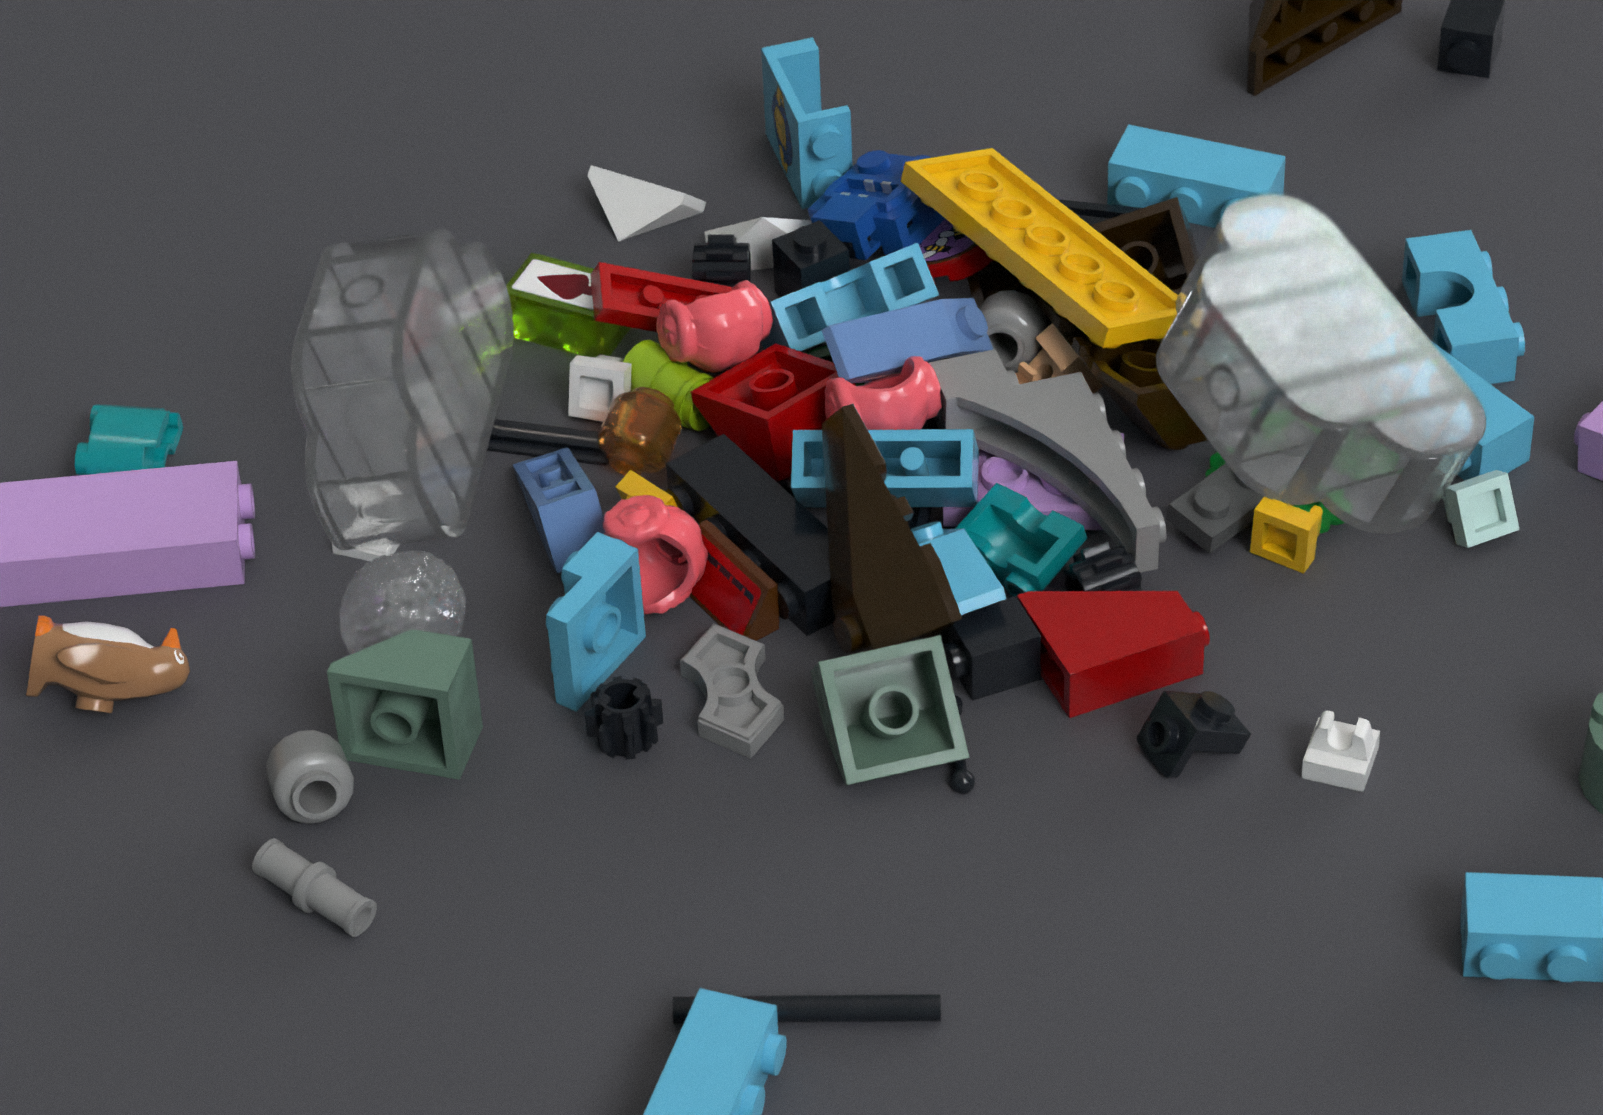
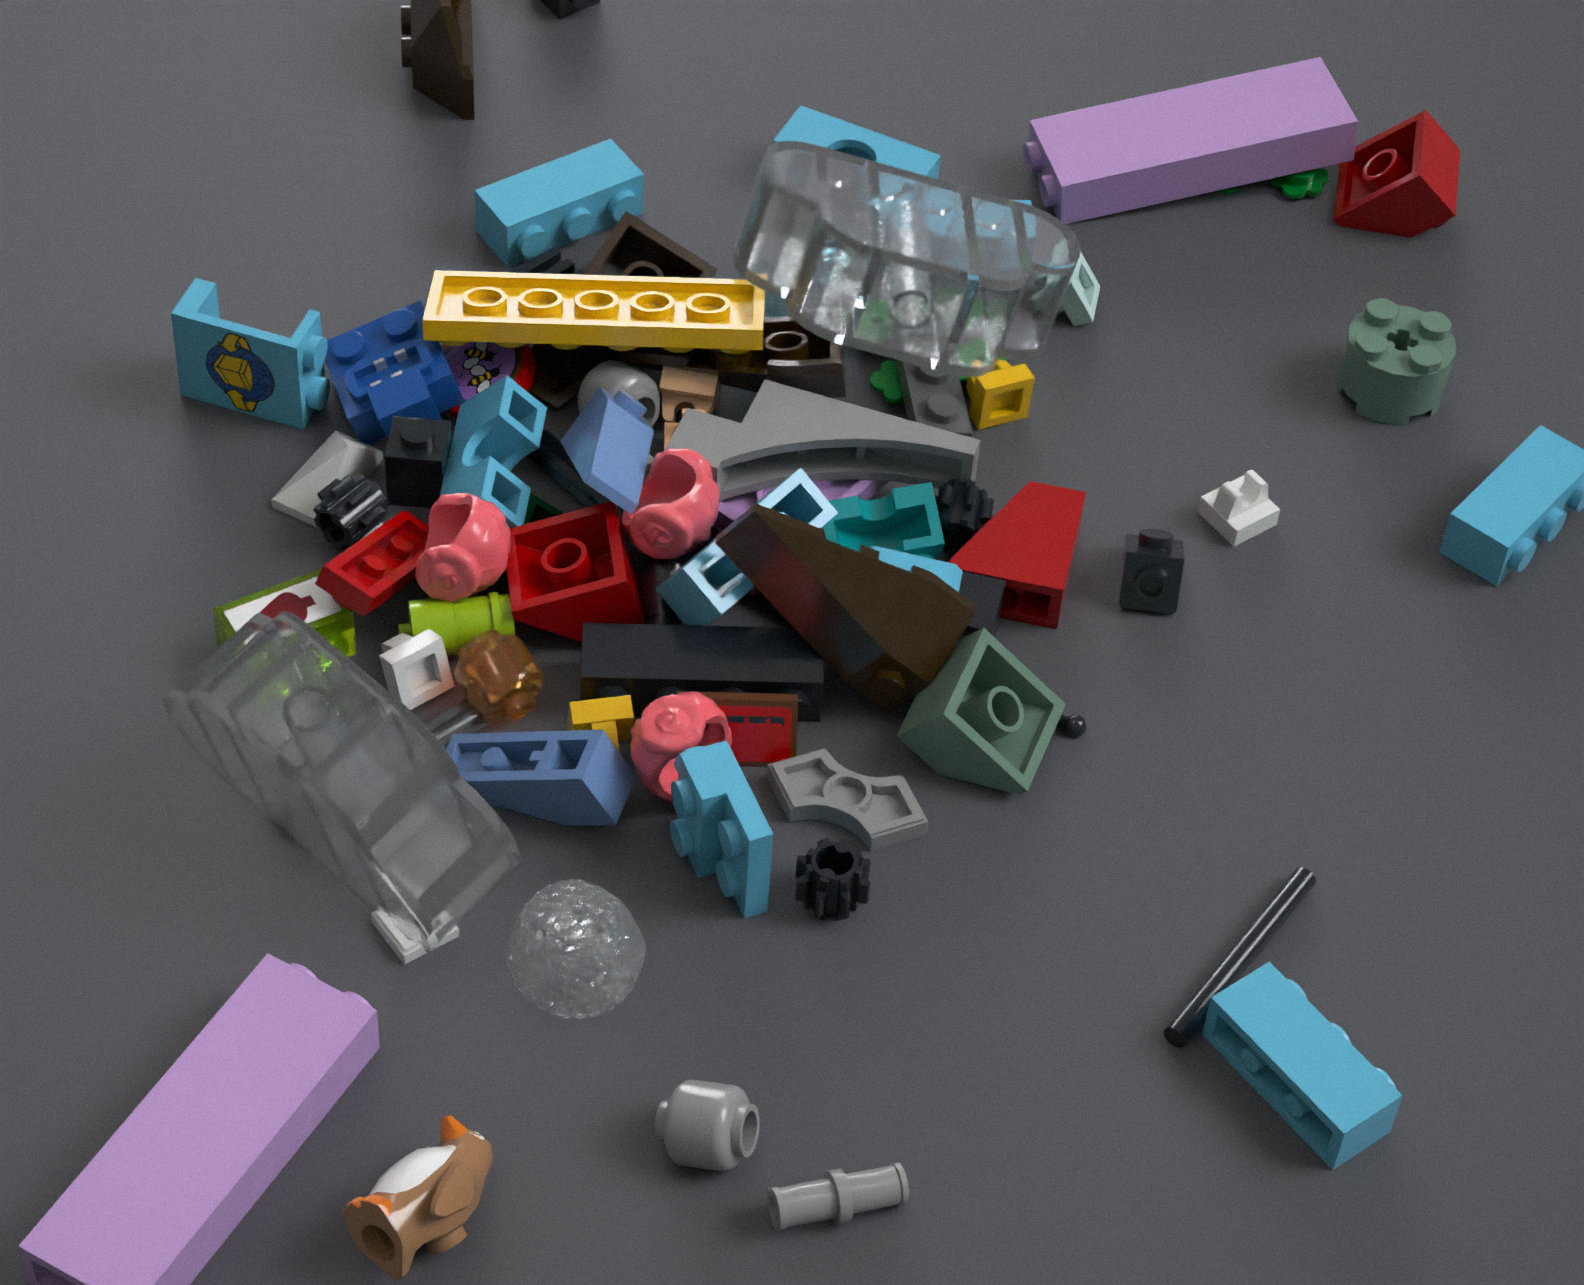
camera: 60 degrees left, 5 degrees up
teal cylinder [75,404,184,476] -> none
sand green slope [327,629,483,780] -> none
white slope [588,165,706,242] -> none

